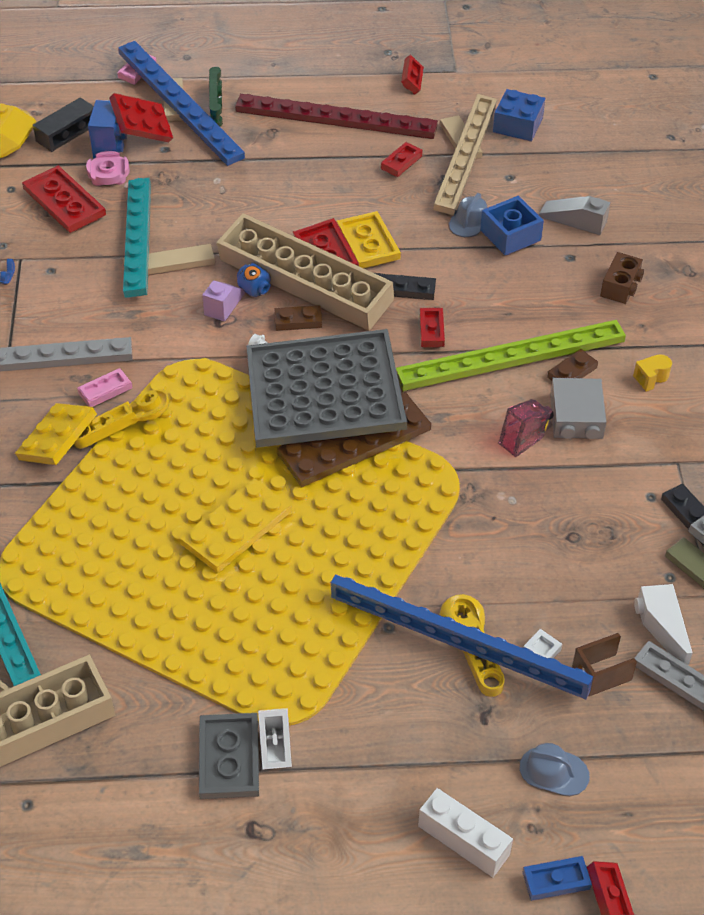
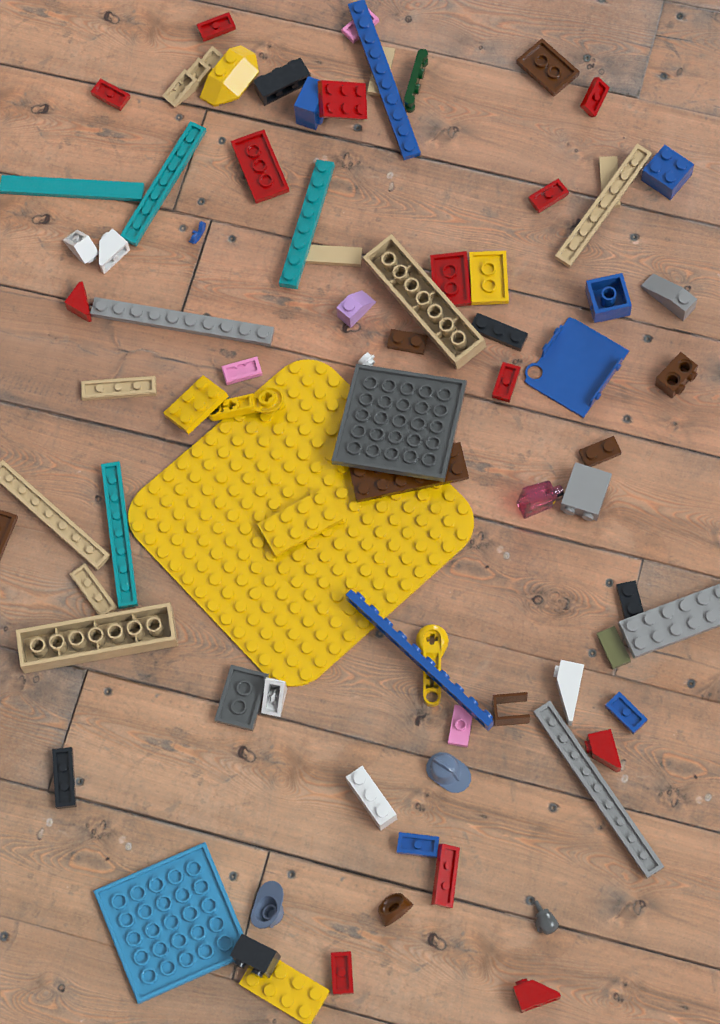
camera: 25 degrees right, 20 degrees up
bright pink plate [86,151,130,186] -> none
dark red plate [235,93,438,139] -> none
blue head [237,263,271,297] -> none
lime plate [396,320,626,391] -> none
sand blue piece [449,193,488,237] -> none
white plate [523,629,562,658] -> none
yellow leg [633,354,672,392] -> none
none -> bright pink plate [448,705,473,748]
none -> reddish brown plate [516,39,580,97]
none -> blue piece [524,317,629,418]

